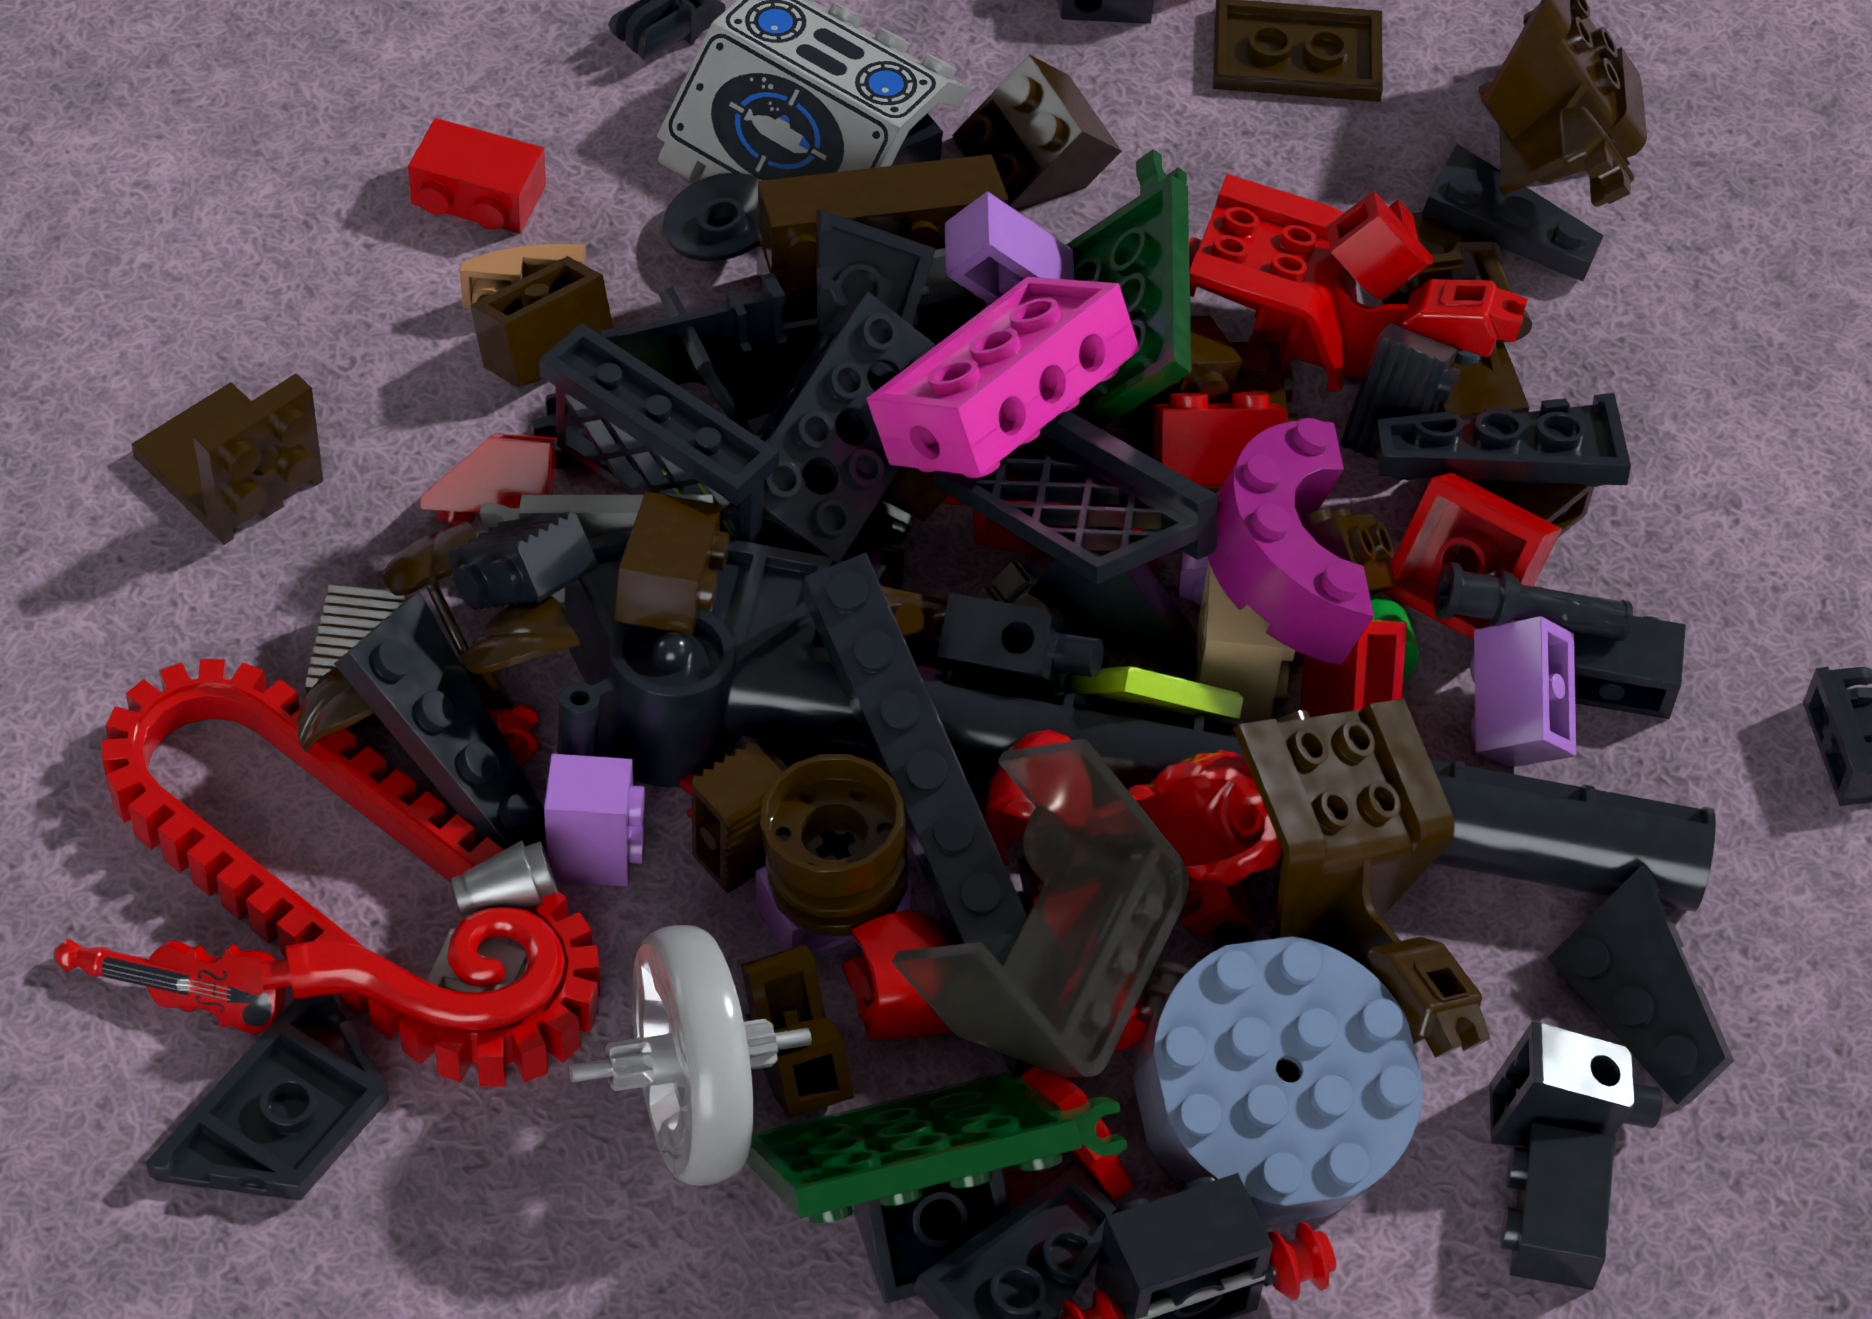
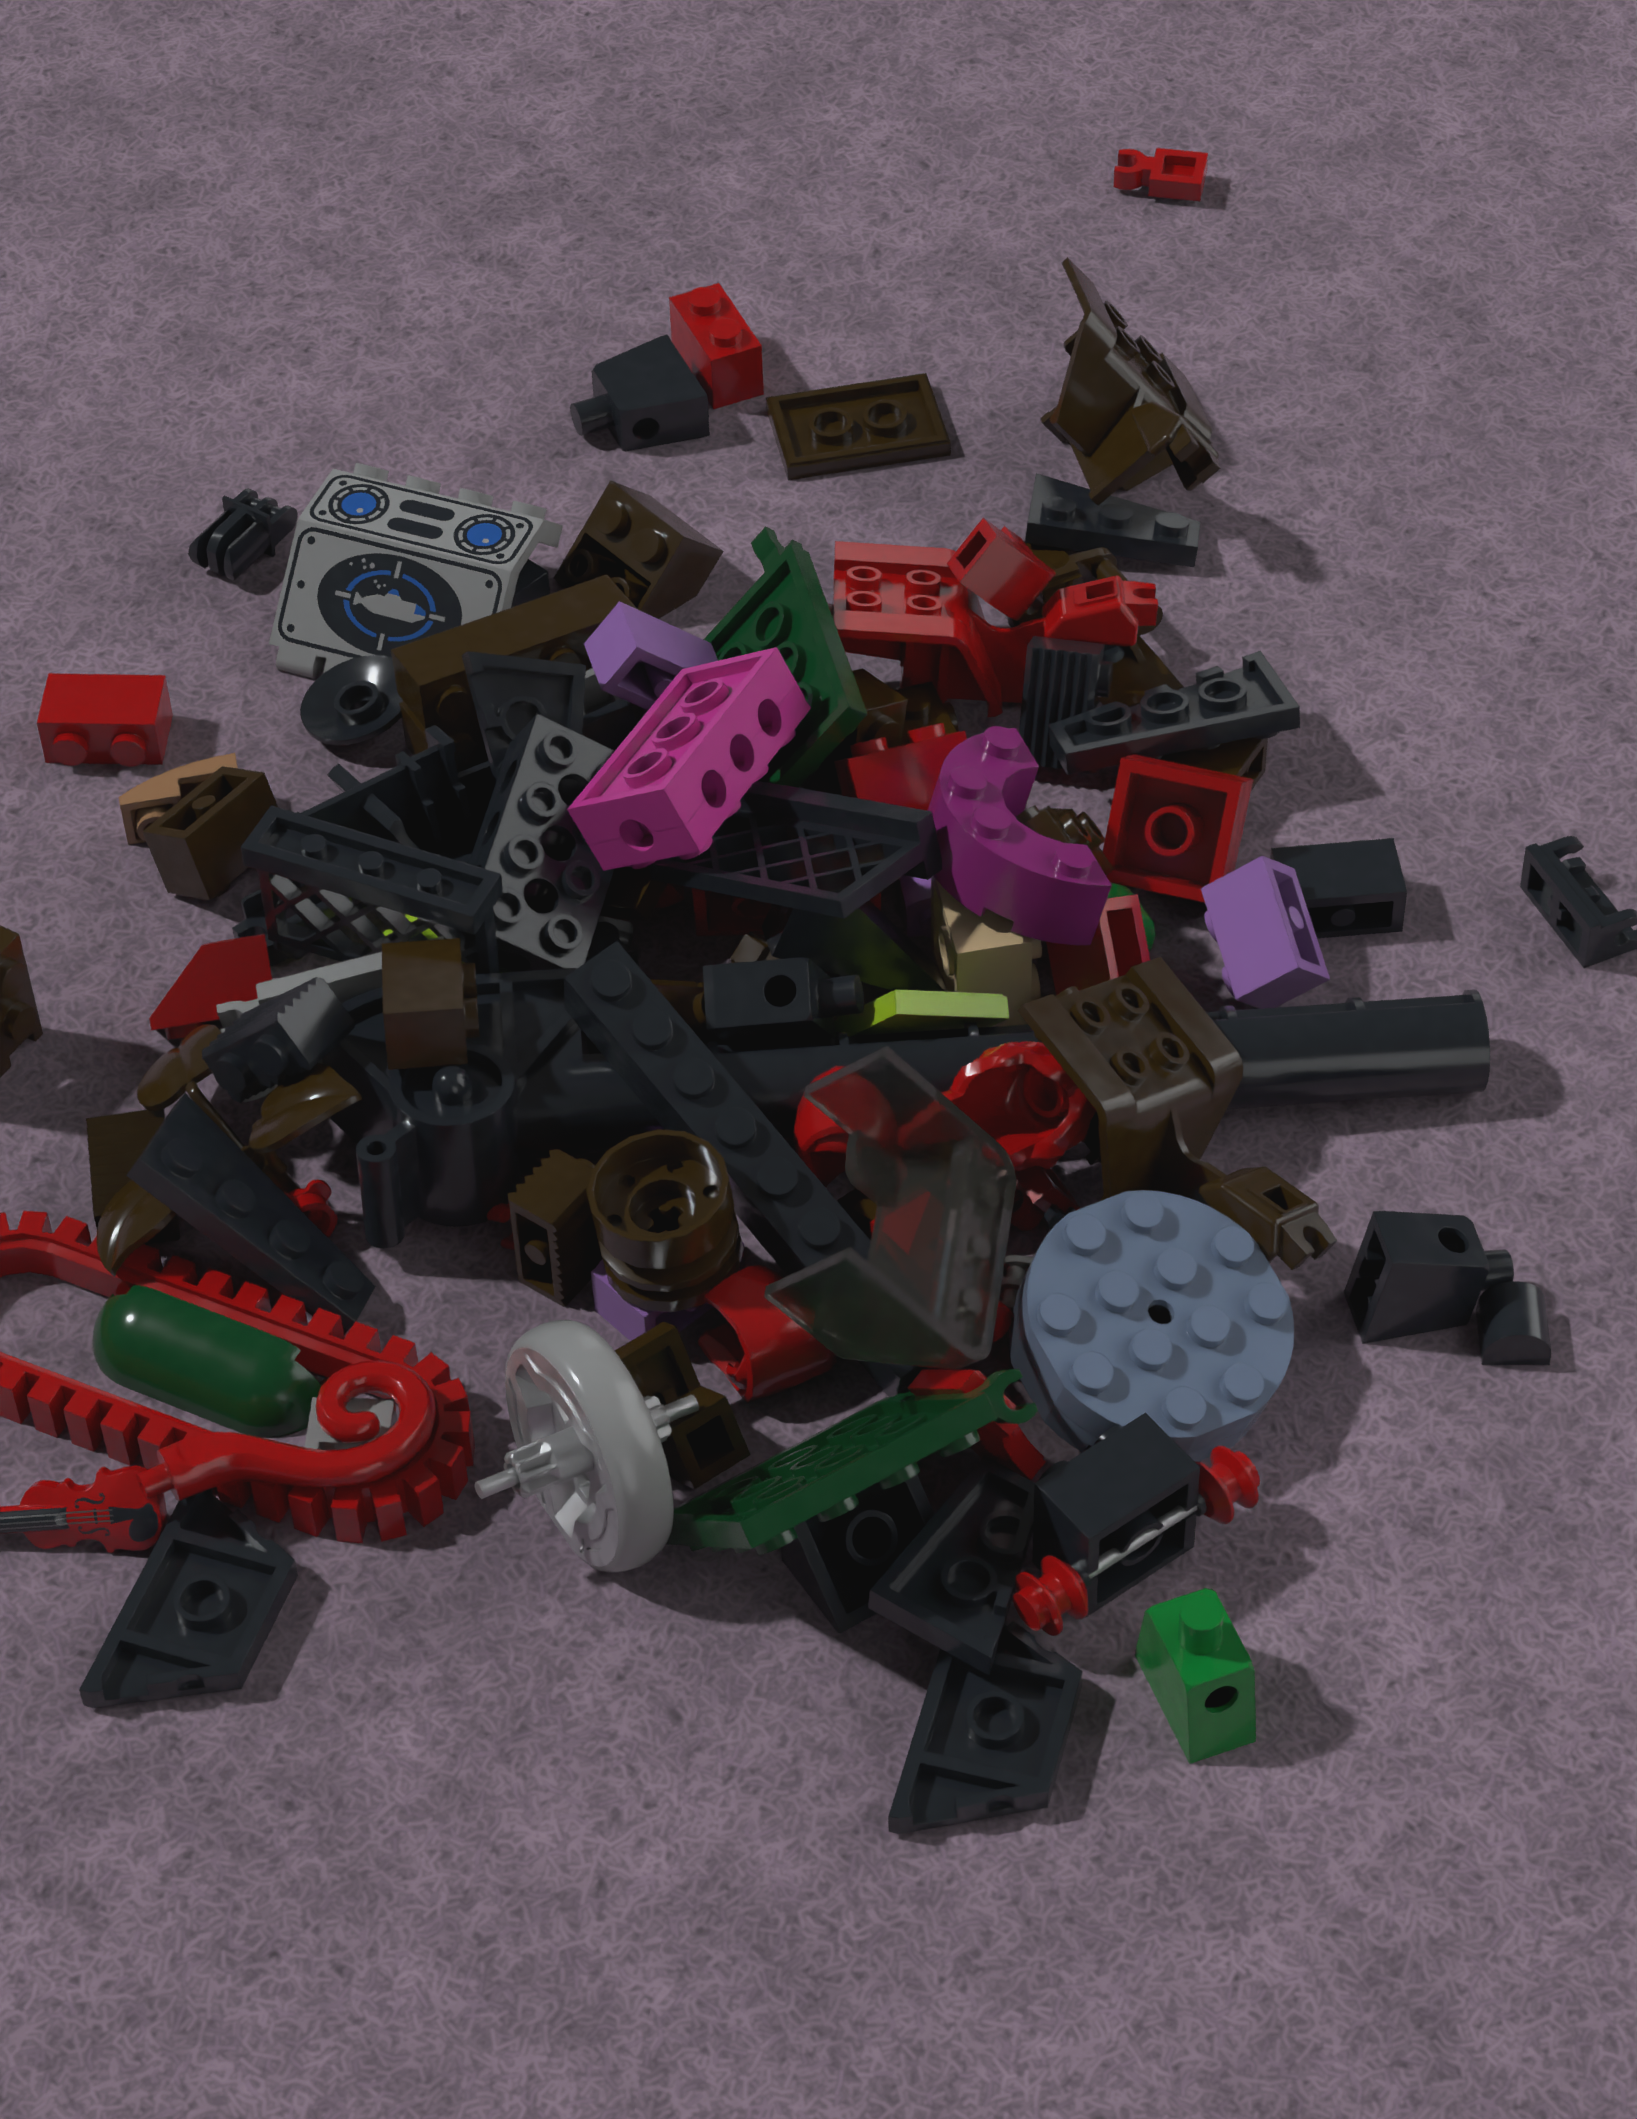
camera: 10 degrees left, 5 degrees down
flat silver cone [451,841,557,917] -> none
medium lavender brick [544,754,646,887] -> none
black pin [1434,561,1633,641] -> none
black brick [1500,1123,1616,1290] -> none
black wing [1547,865,1734,1107] -> none
none -> dark green brick [92,1285,328,1438]
none -> black brick [1476,1281,1552,1365]

